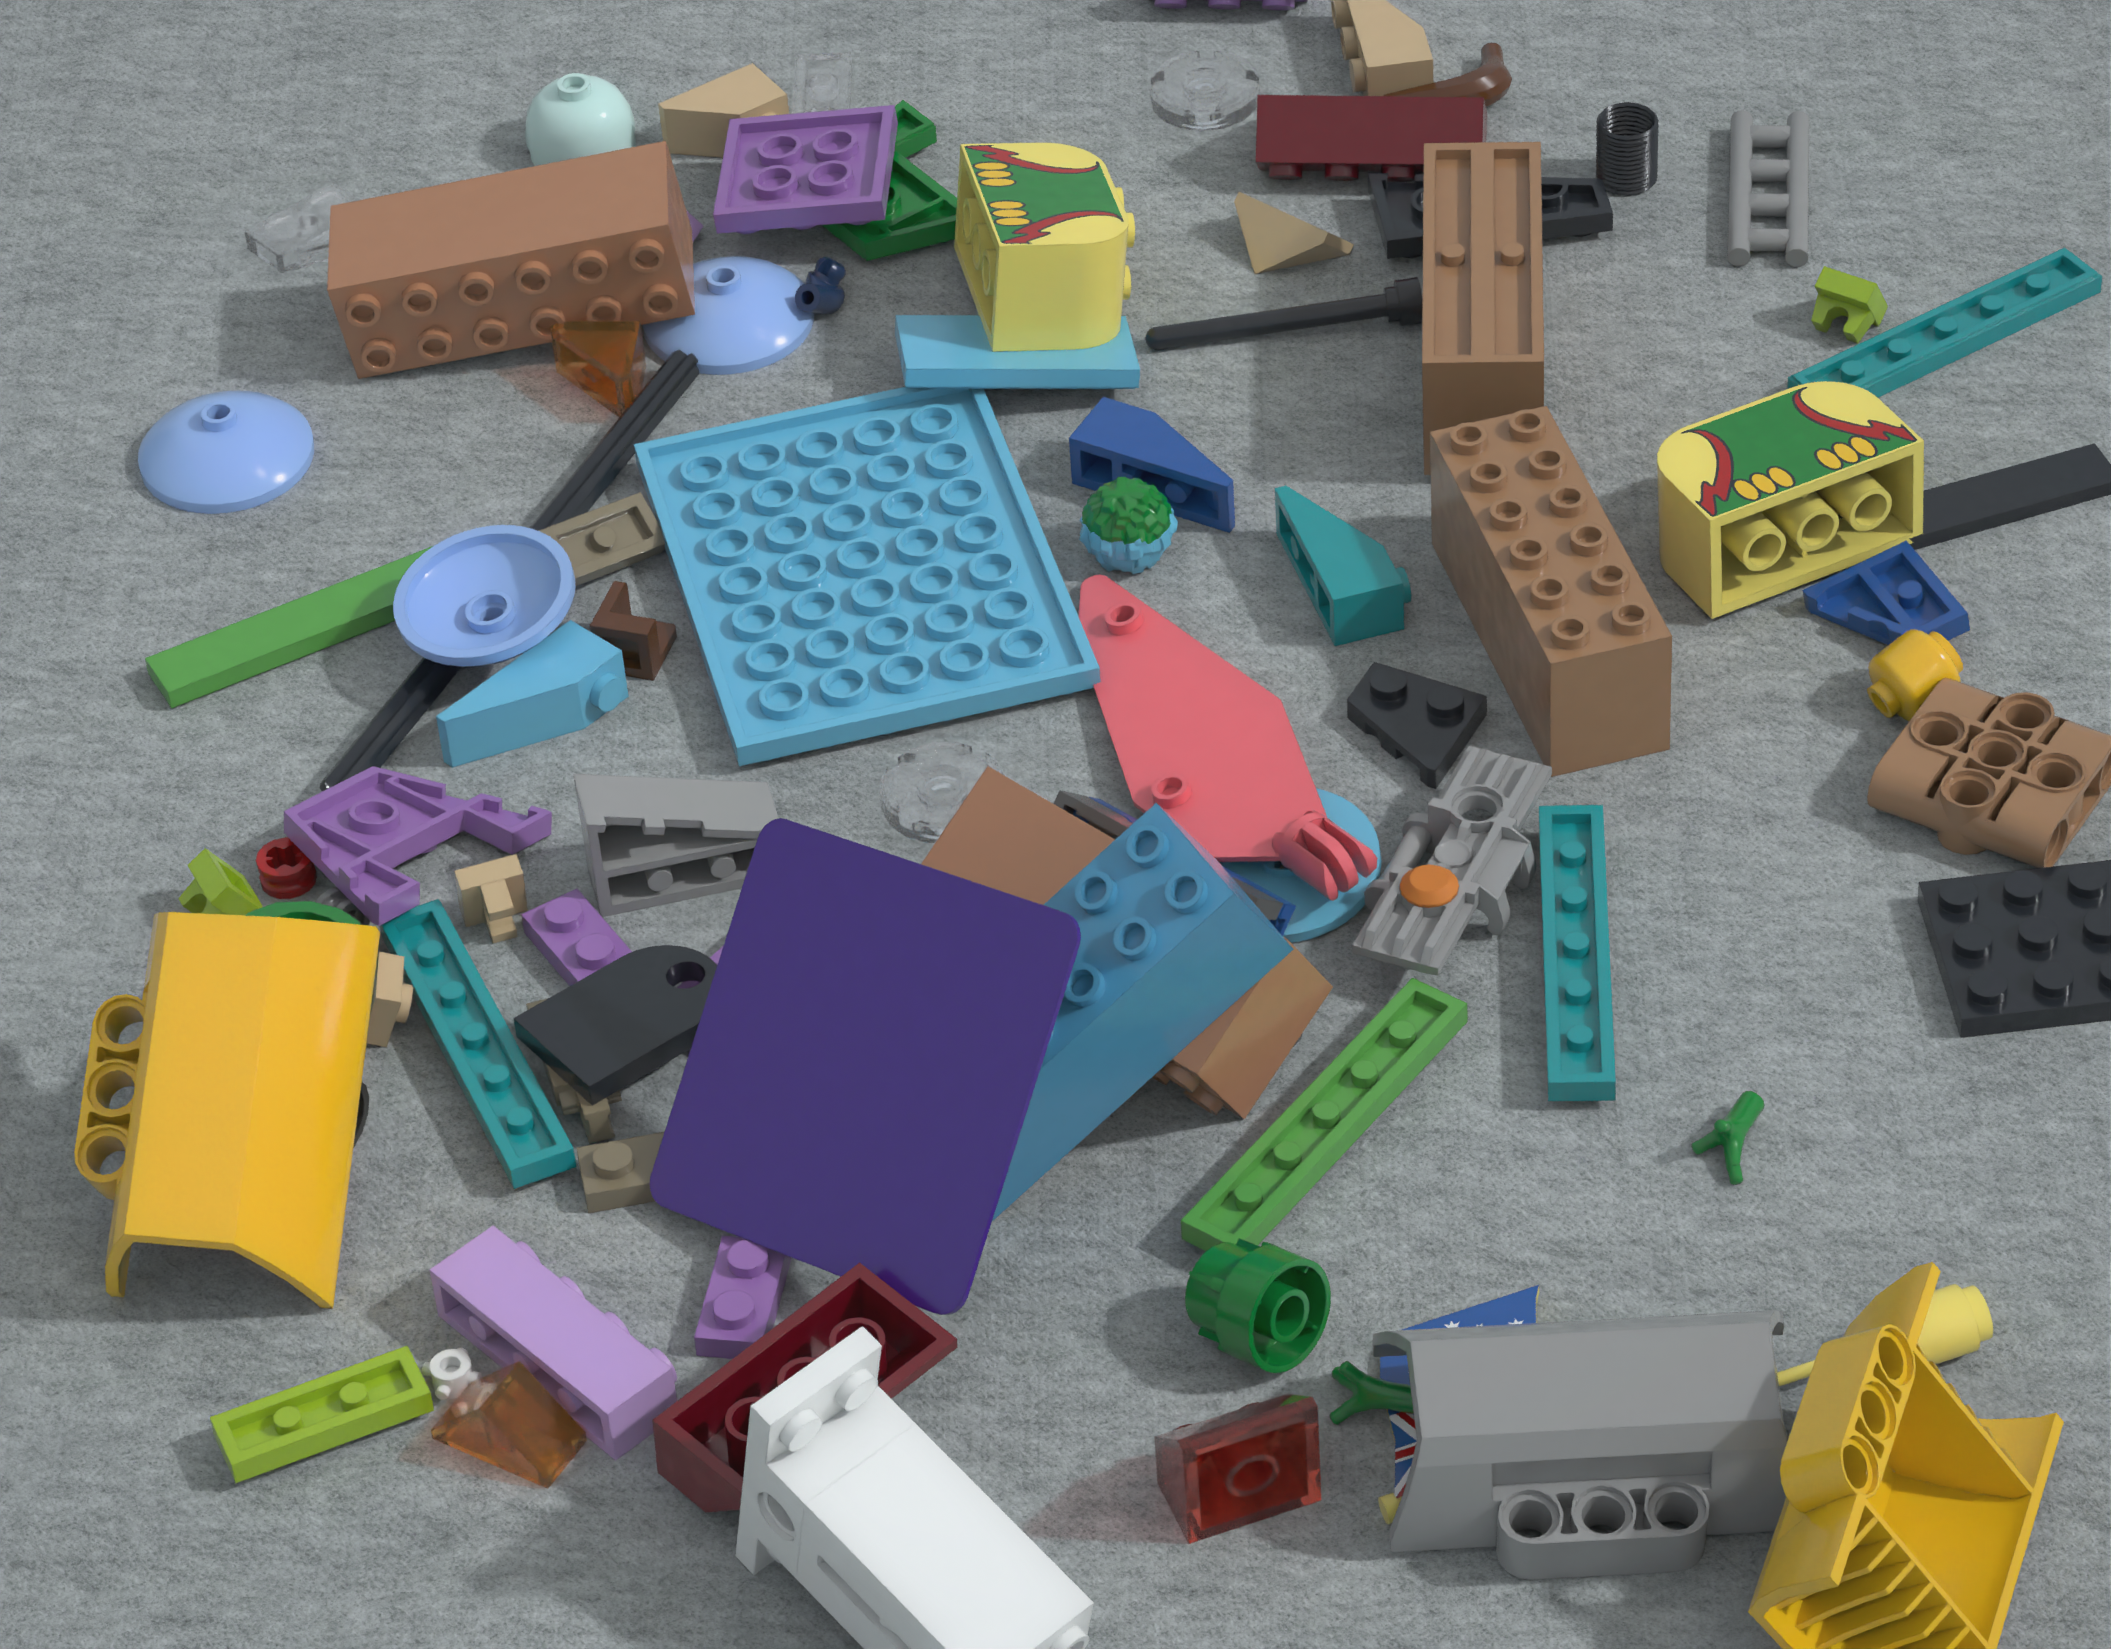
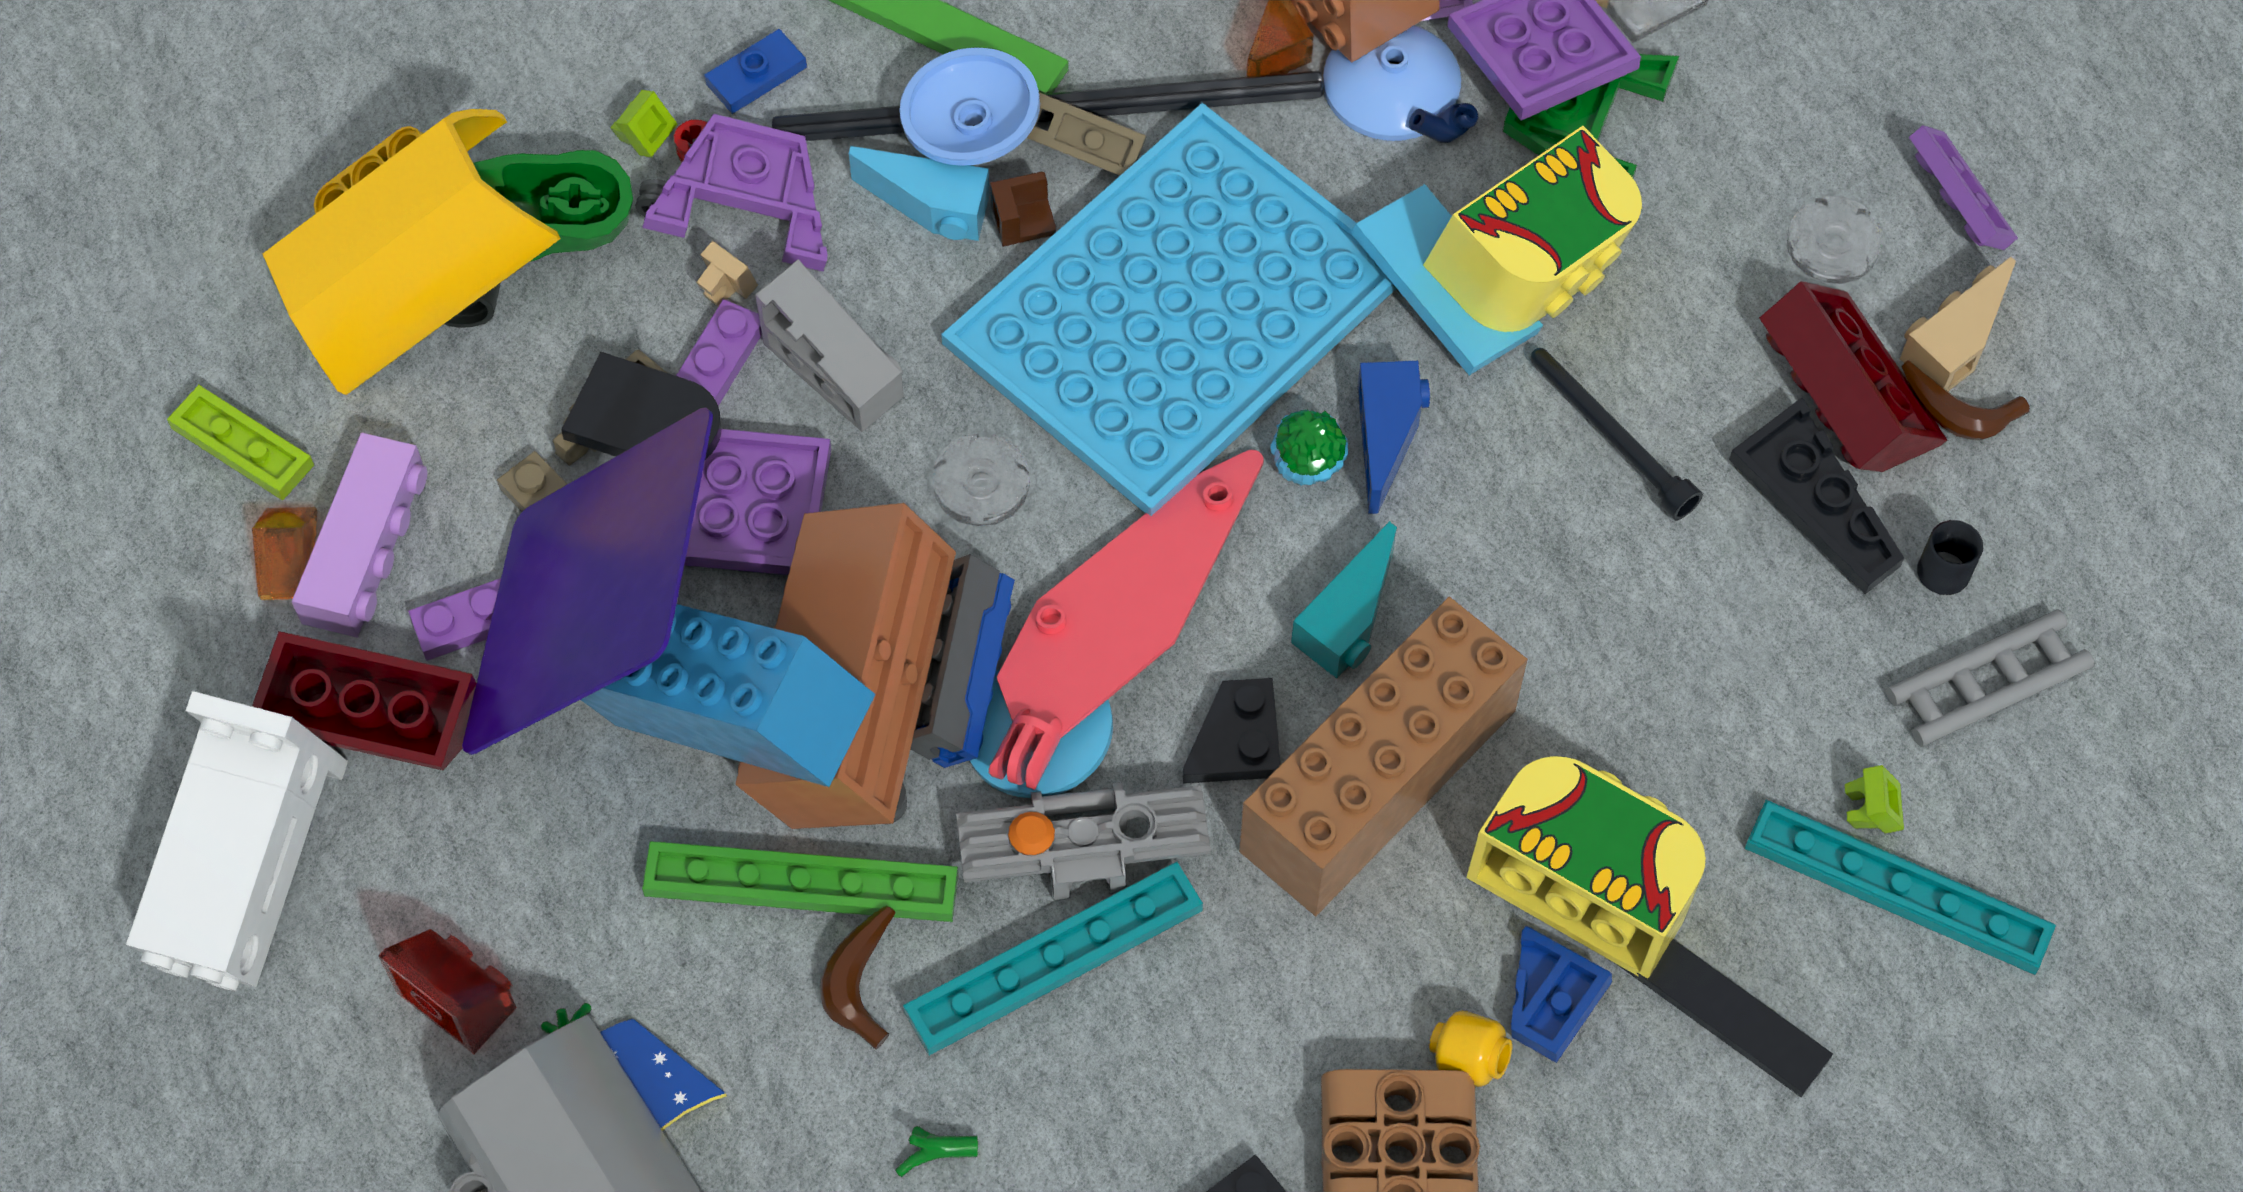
camera: 55 degrees right, 20 degrees up
tan plate [367,952,413,1047] -> none
teal plate [380,899,577,1189] -> none
white piece [422,1348,482,1400] -> none
green piece [1185,1238,1331,1373] -> none
tan slope [1234,192,1354,274] -> none
medium nougat brick [1422,142,1544,475] -> none
none -> blue plate [704,29,807,114]
none -> reddish brown piece [820,906,896,1050]

